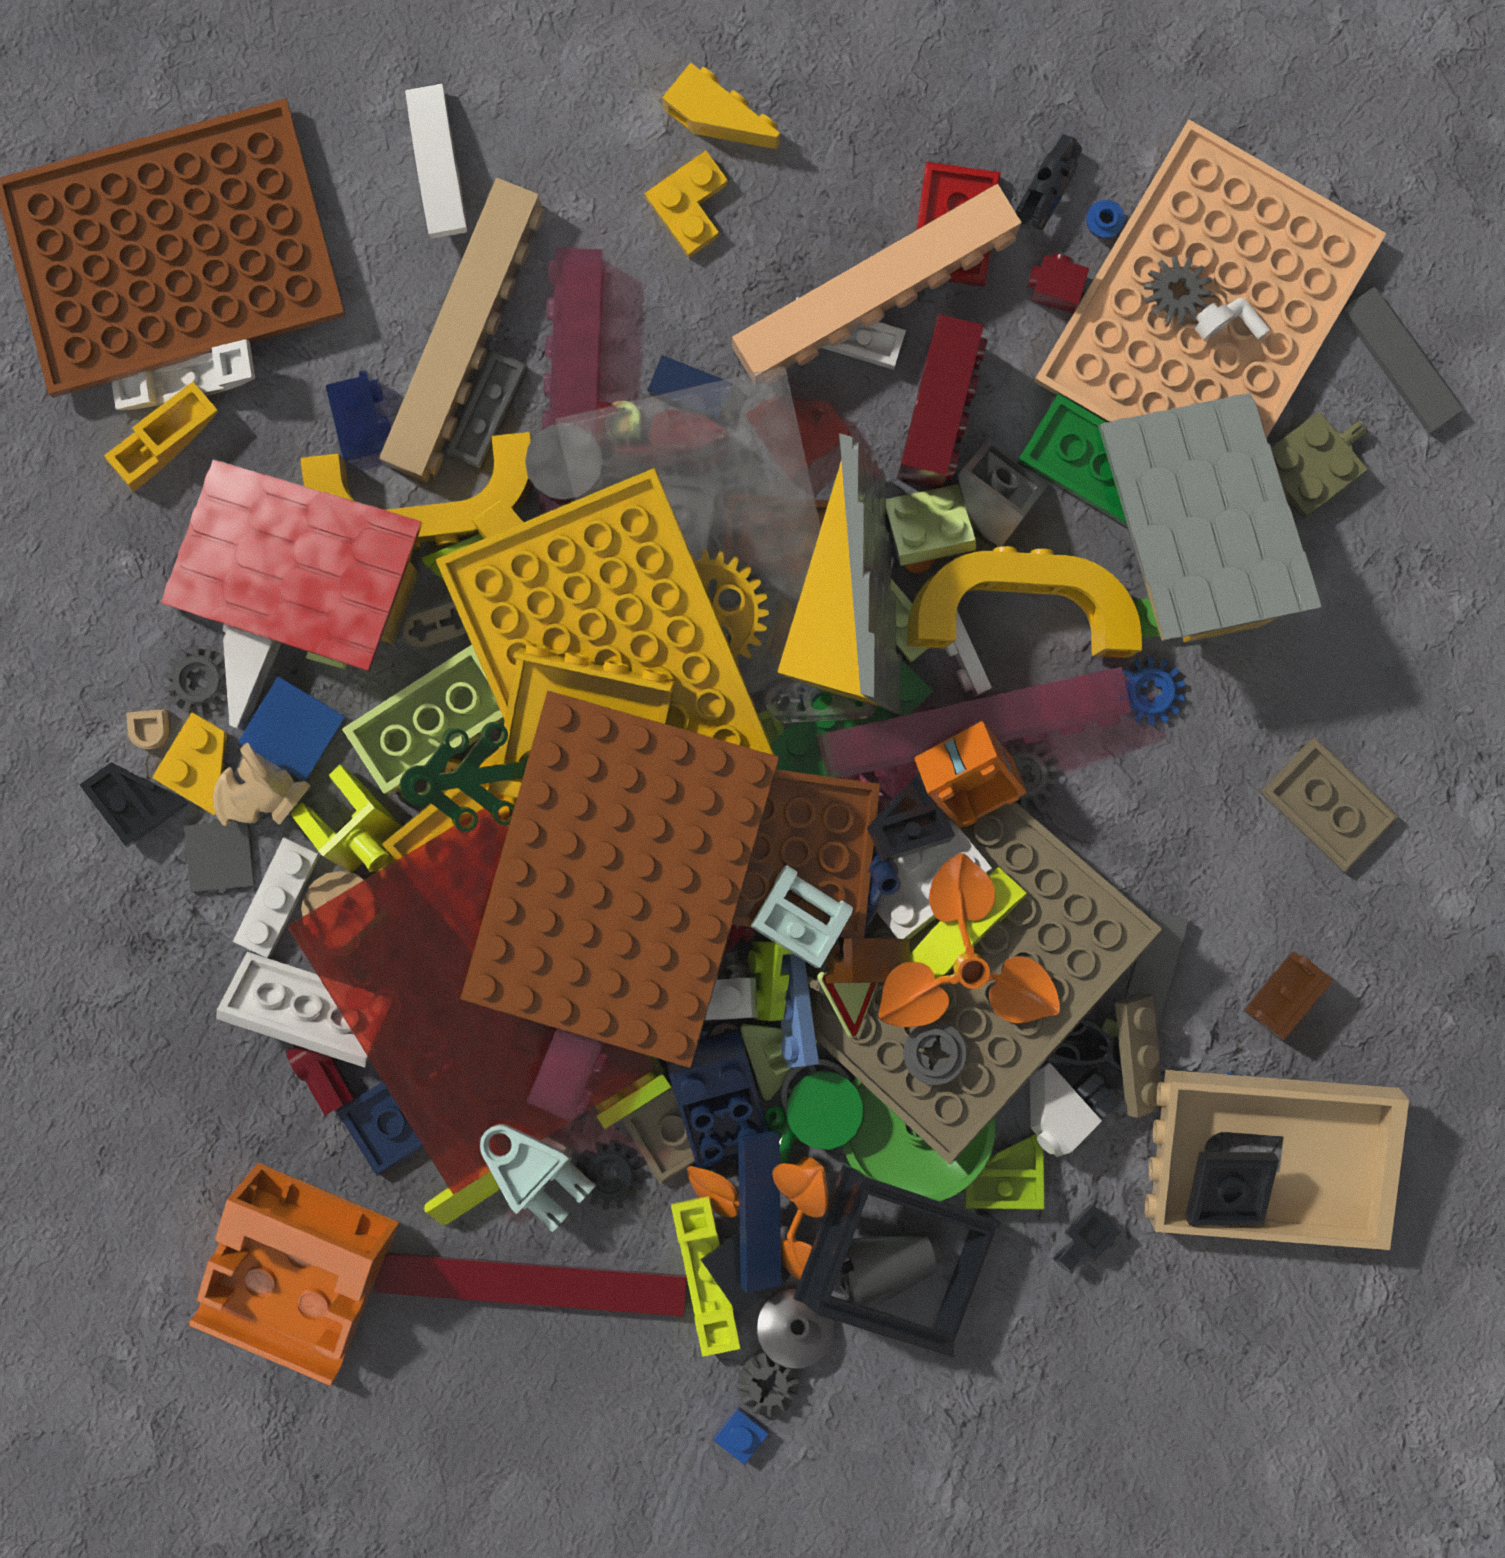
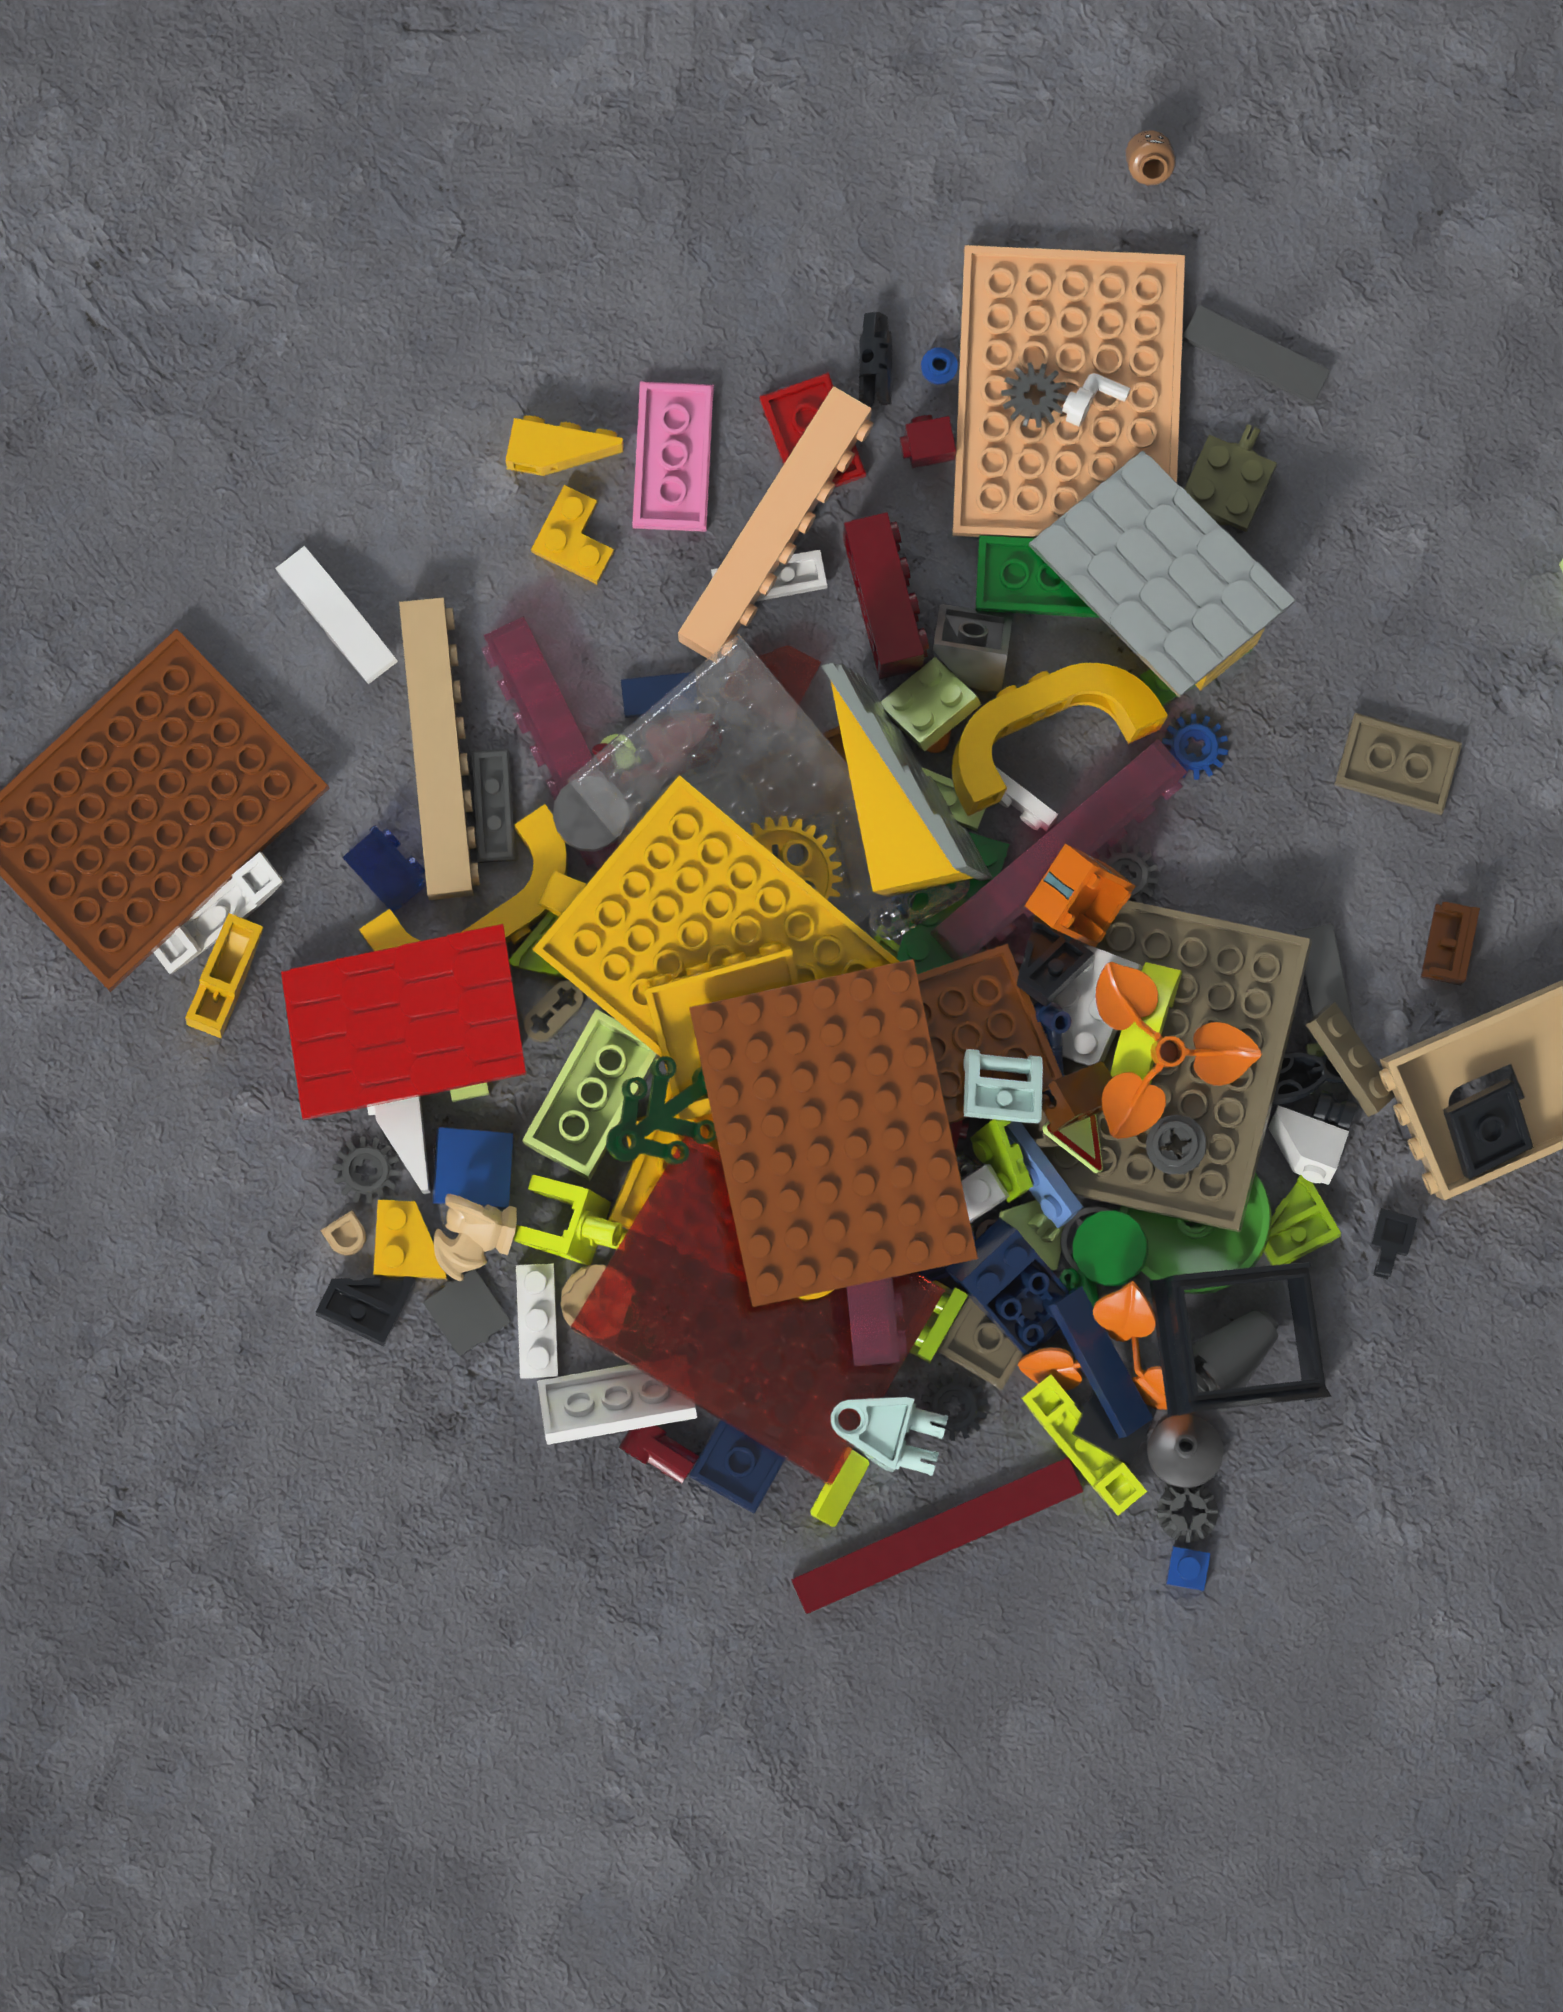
camera: 35 degrees left, 5 degrees down
orange panel [188,1163,399,1386] -> none
none -> bright pink tile [632,381,714,532]
none -> medium nougat head [1126,130,1175,185]

